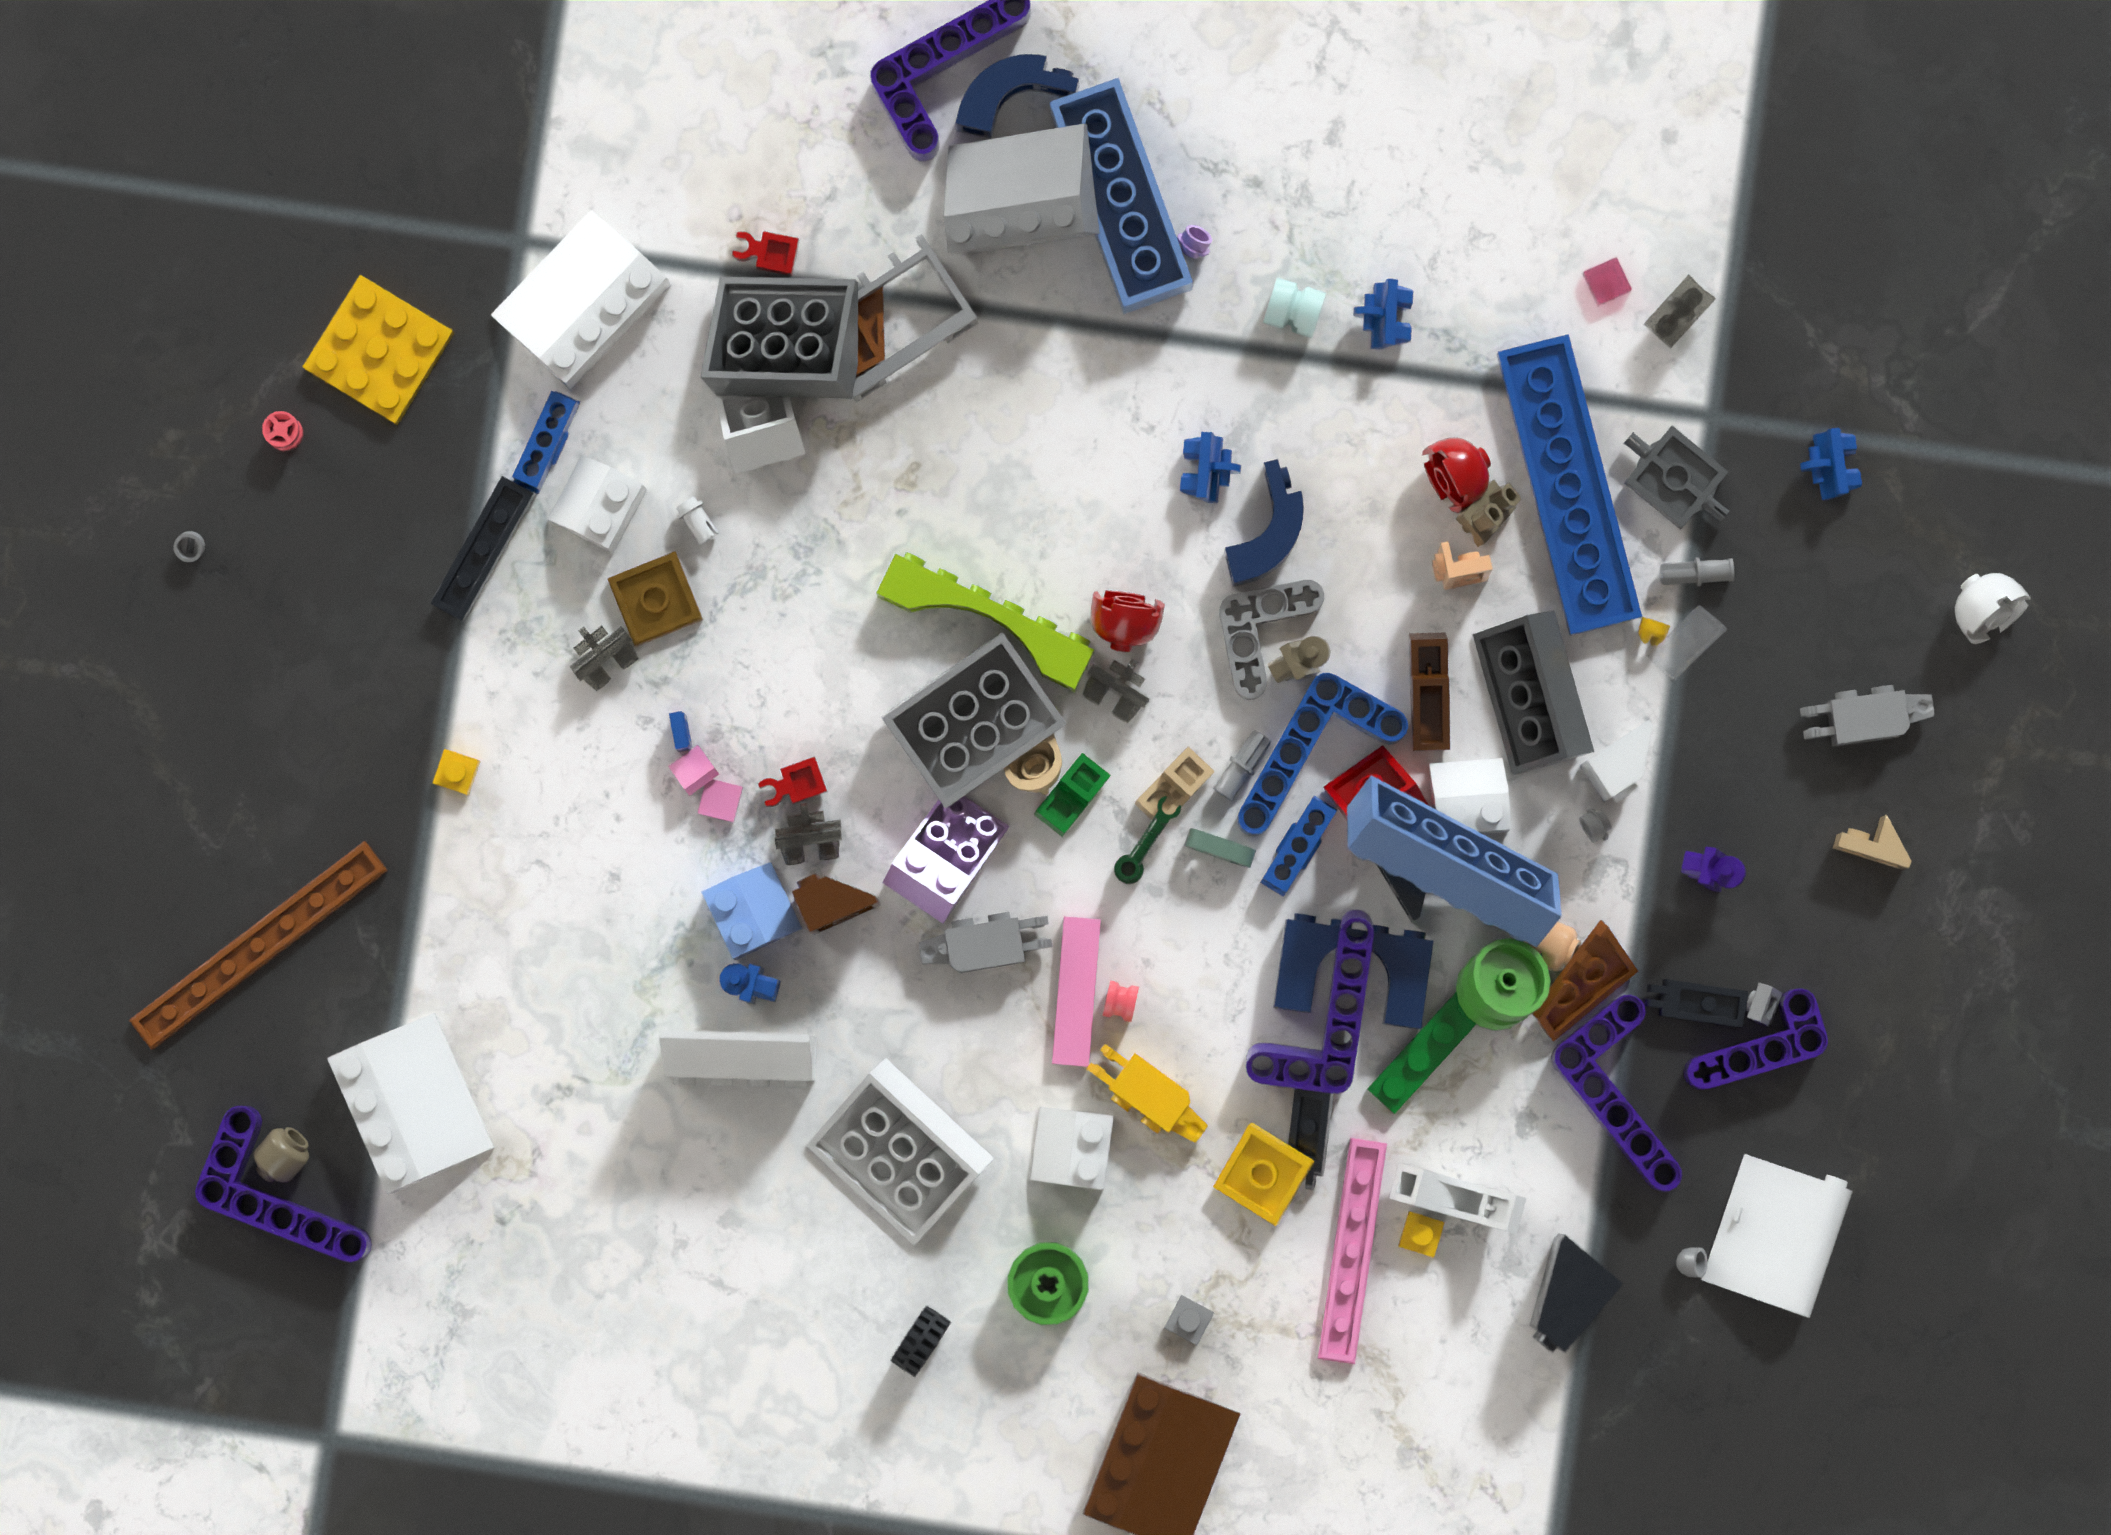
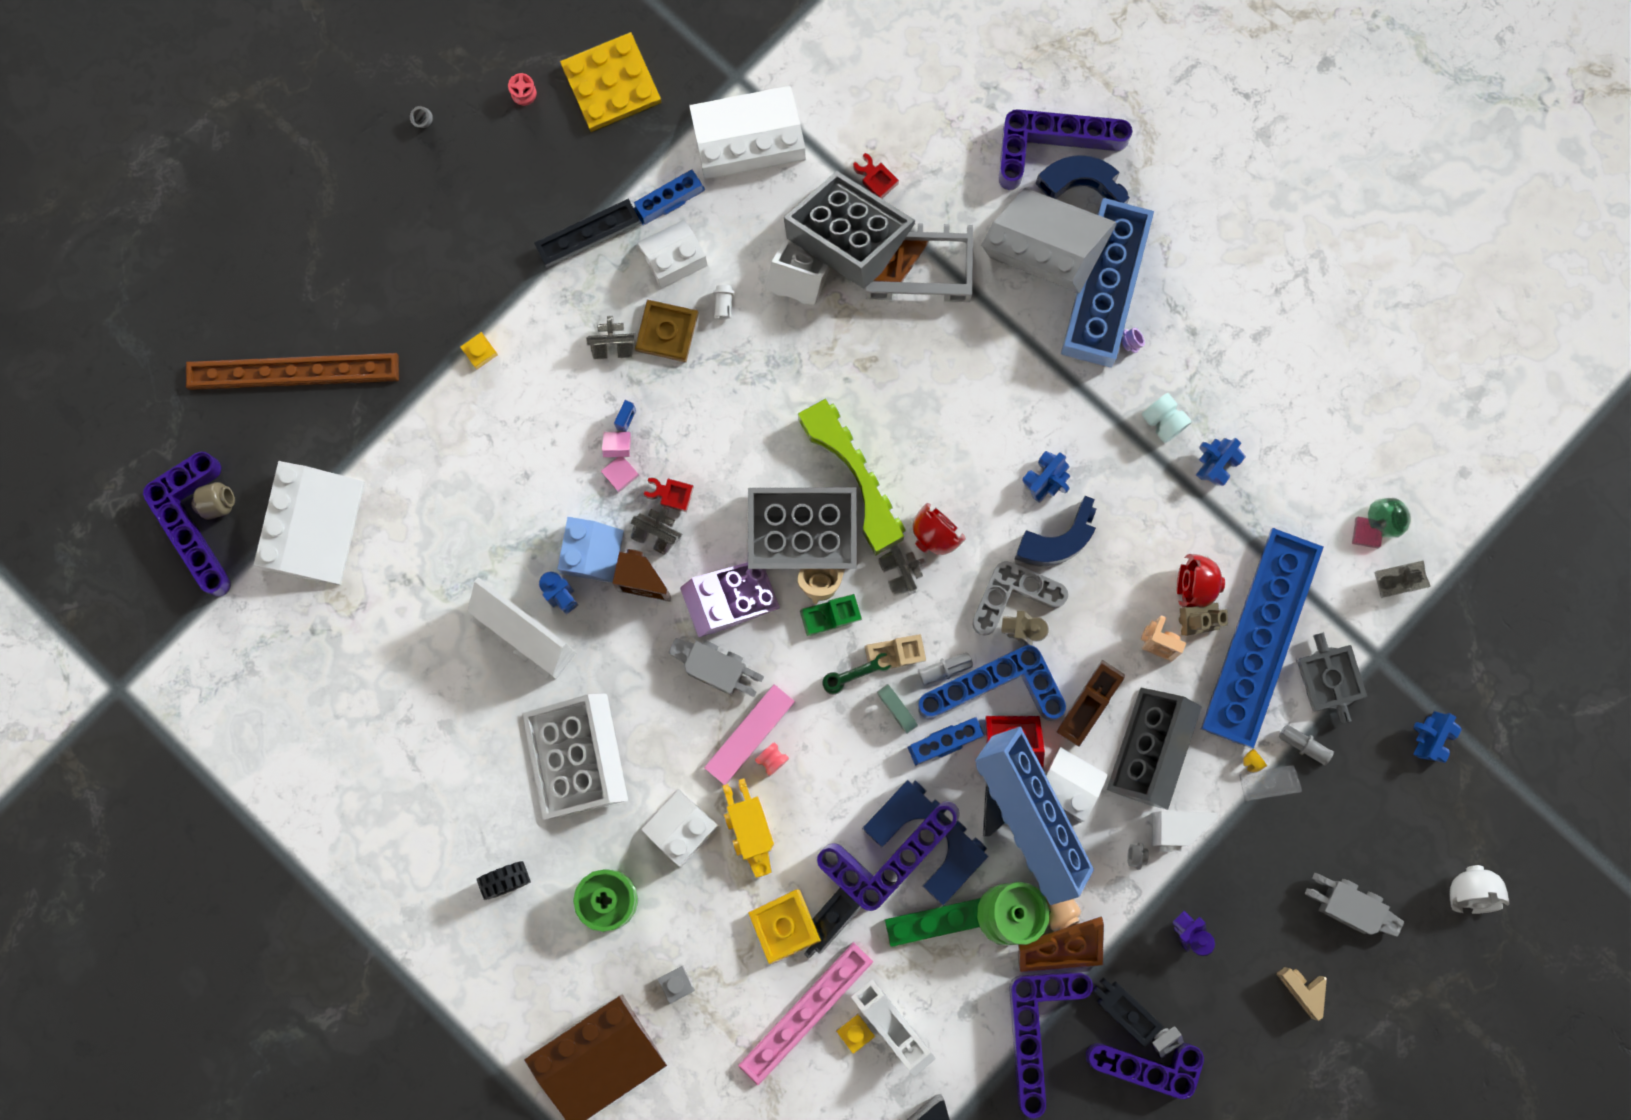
camera: 30 degrees right, 5 degrees down
none -> clear green hair [1368,498,1411,538]

